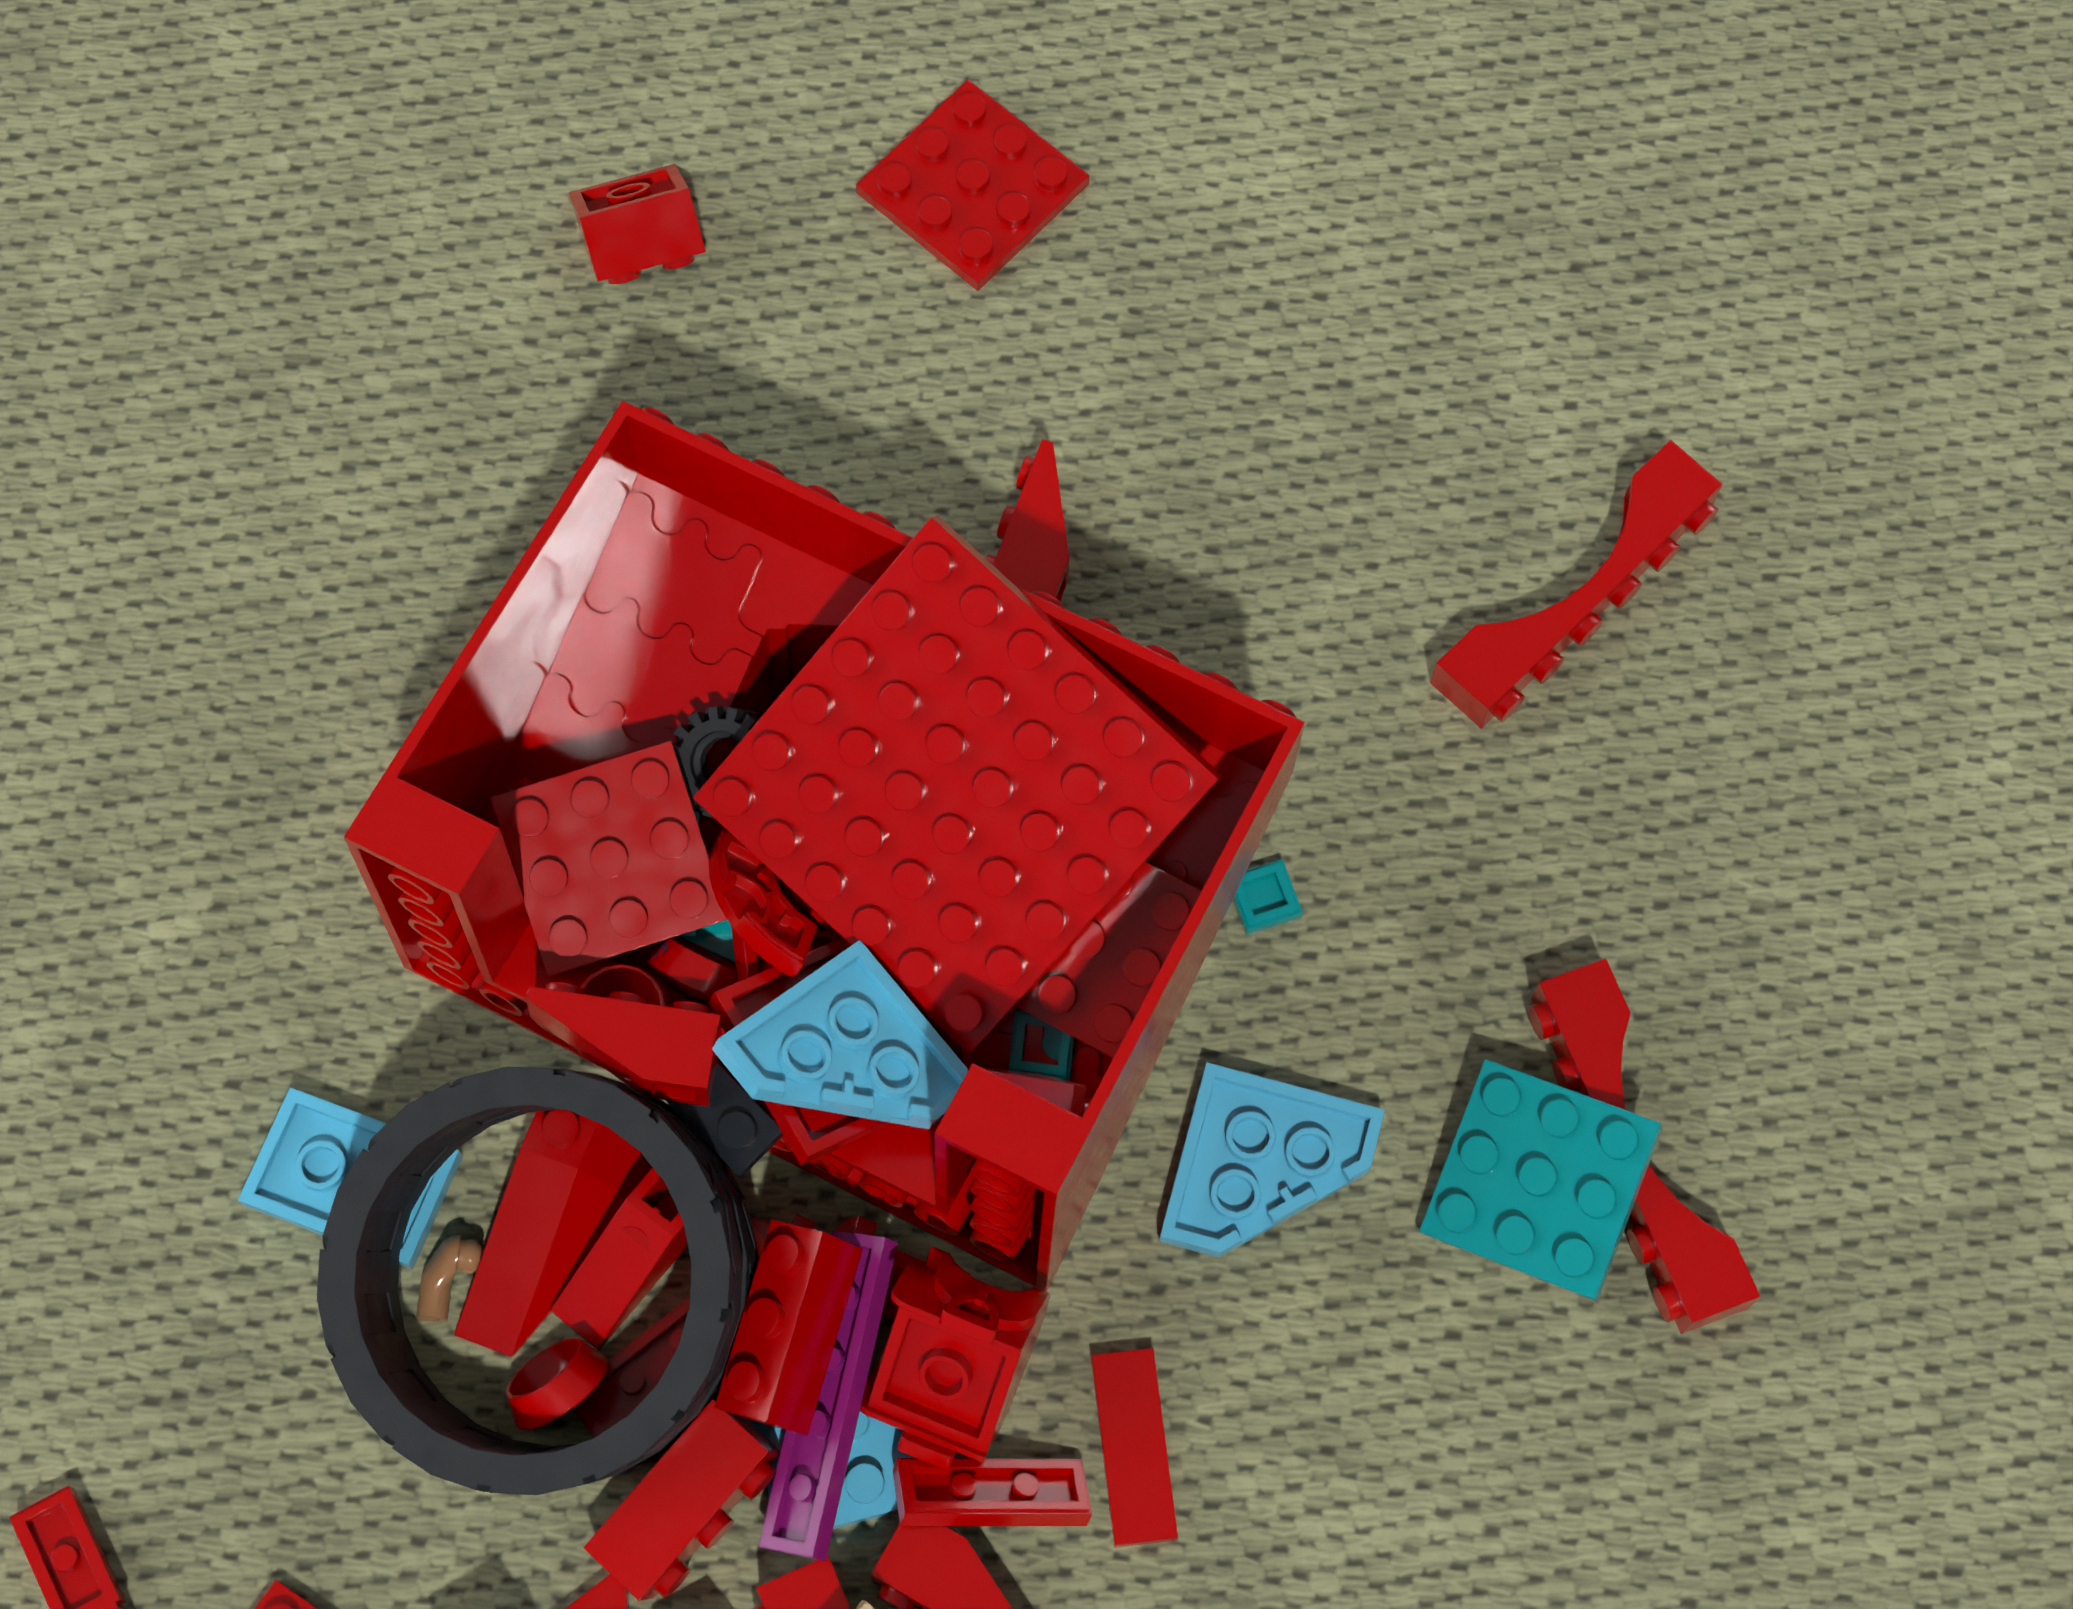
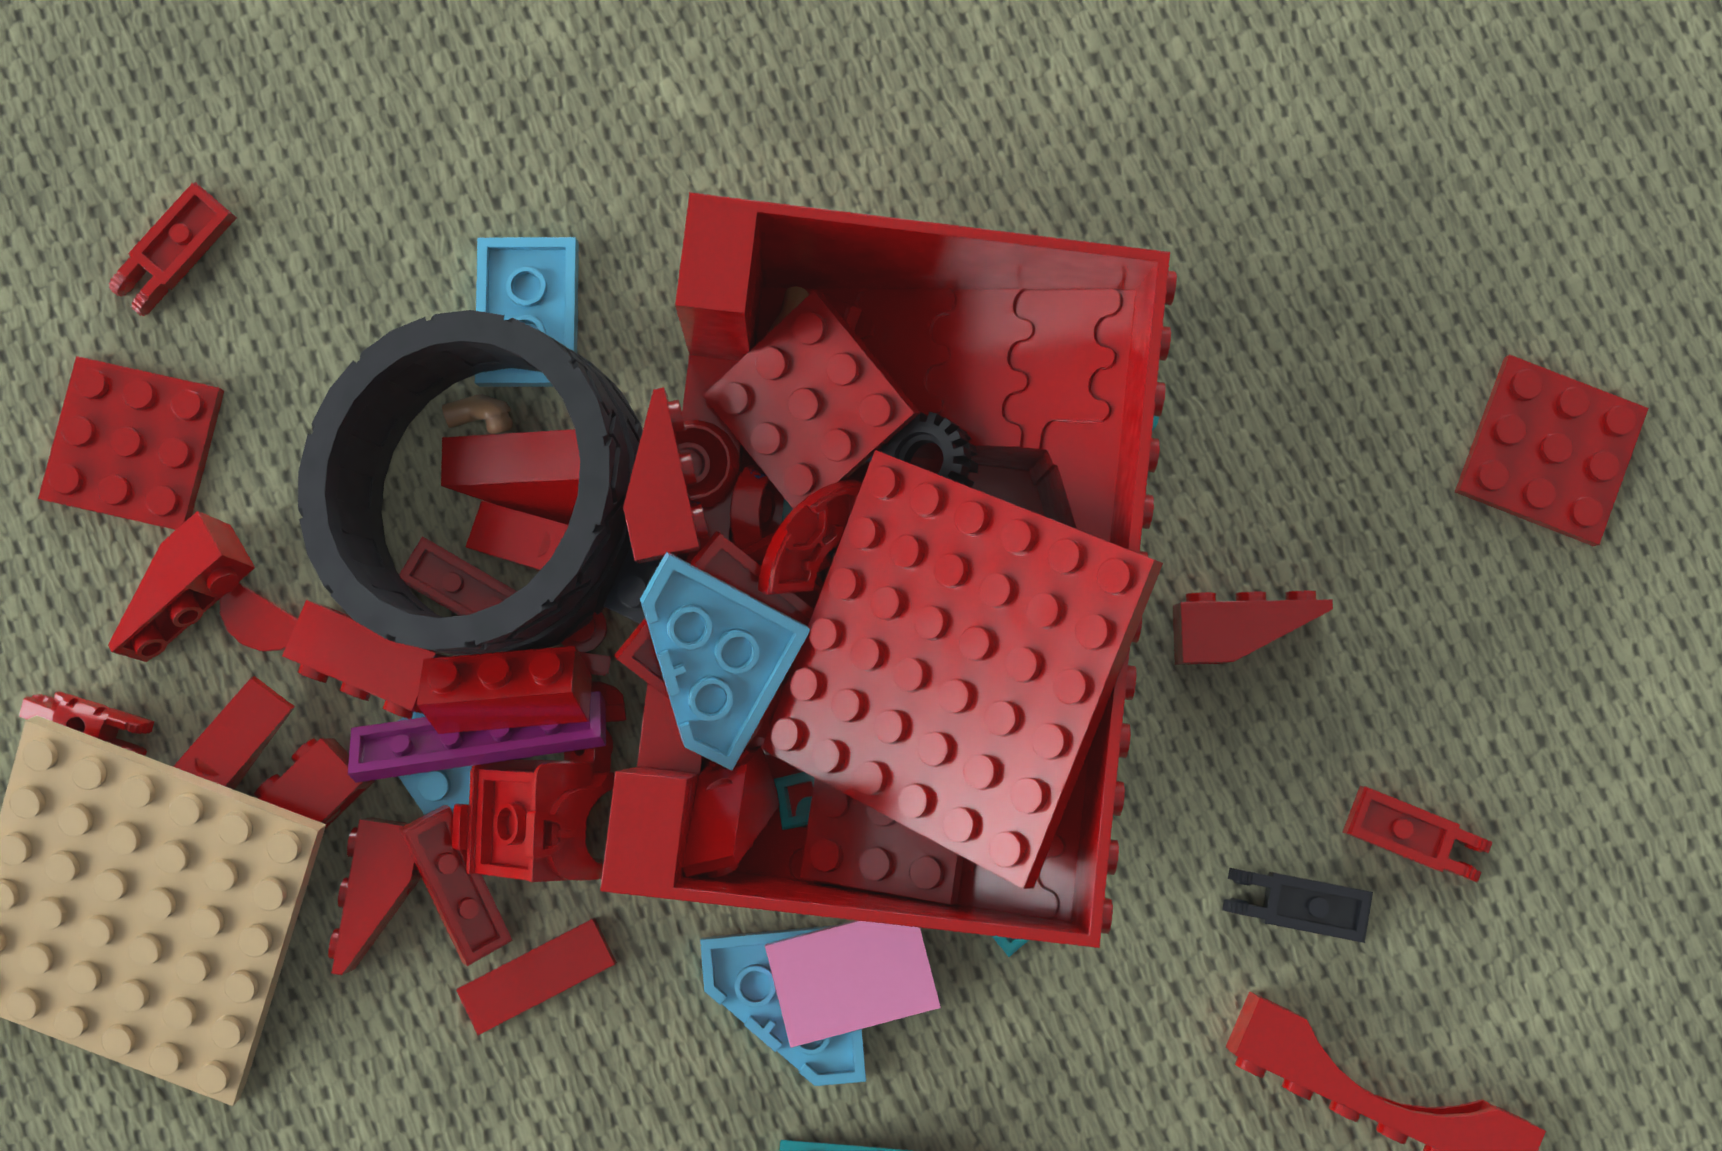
camera: 70 degrees right, 15 degrees up
red hat [506,1338,609,1430] -> none
red slope [569,164,706,284] -> none
none -> bright pink tile [765,920,941,1048]
none -> black hinge [1222,868,1373,943]
none -> red hinge [1342,786,1492,883]

